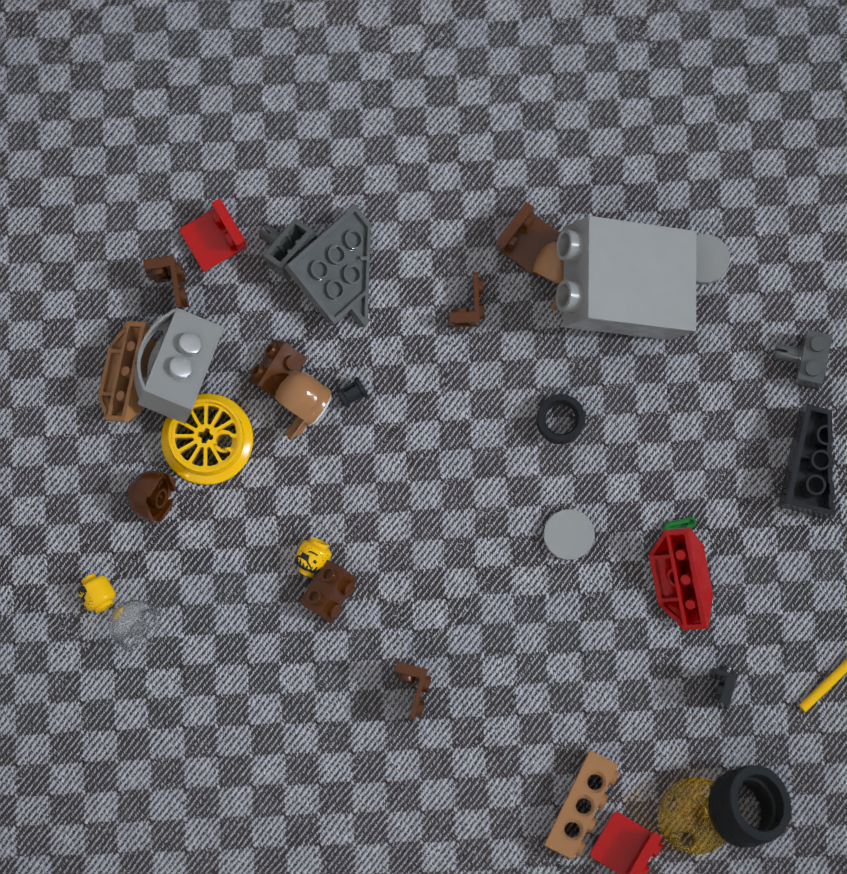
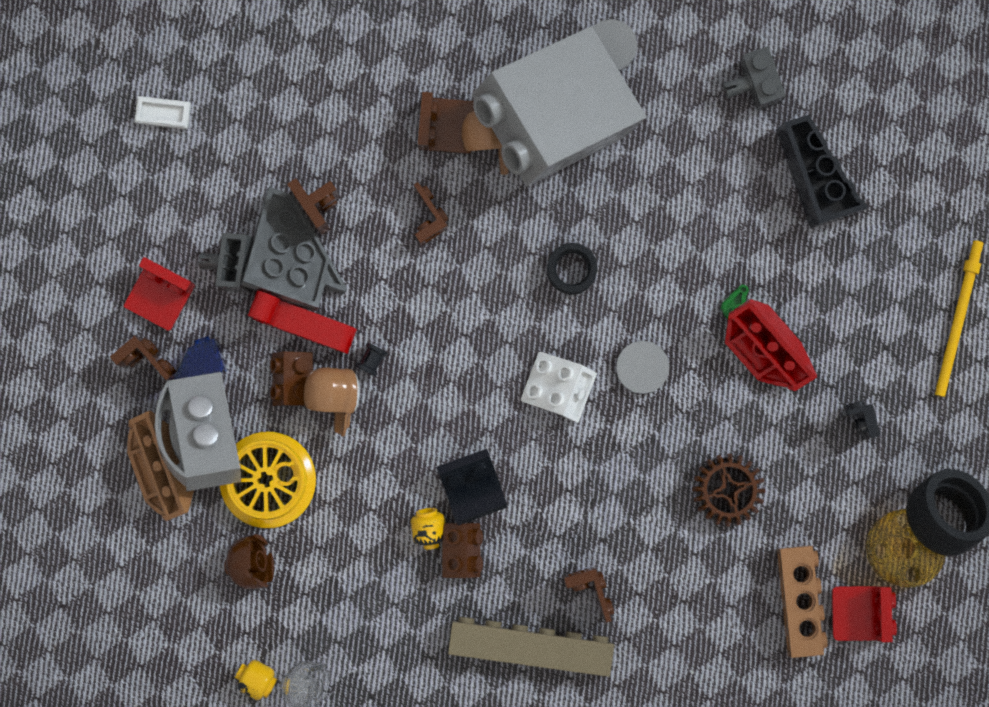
camera: 30 degrees left, 5 degrees up
none -> white tile [134,96,191,130]
none -> clear blue slope [173,336,228,380]
none -> red beam [247,290,357,354]
none -> reddish brown bracket [287,178,341,235]
none -> black bracket [436,449,508,525]
none -> dark tan brick [448,616,614,677]
none -> white bracket [521,352,597,423]
none -> reddish brown gear [692,454,765,526]

